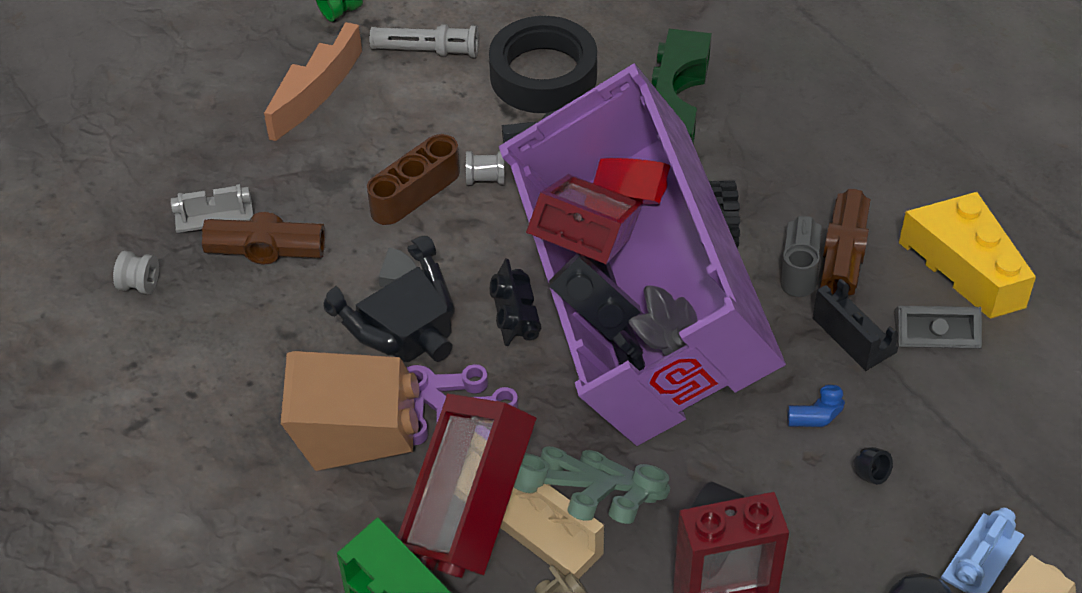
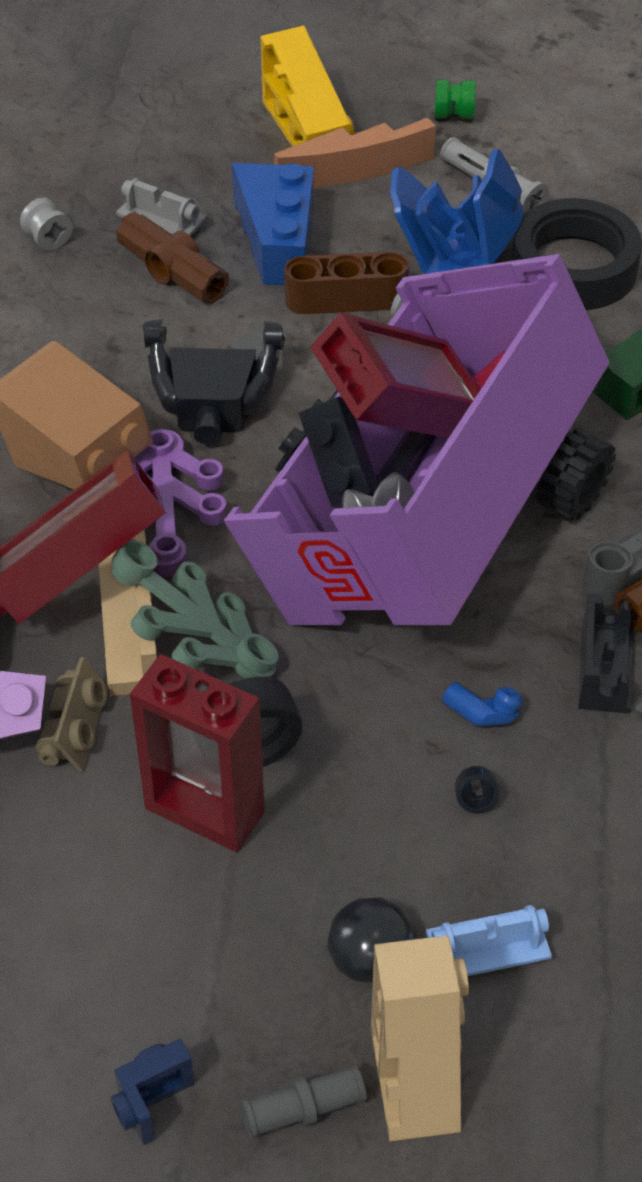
camera: 40 degrees right, 0 degrees up
none -> blue wedge [232,163,314,285]
none -> yellow wedge [260,25,355,147]
none -> blue piece [390,149,524,274]

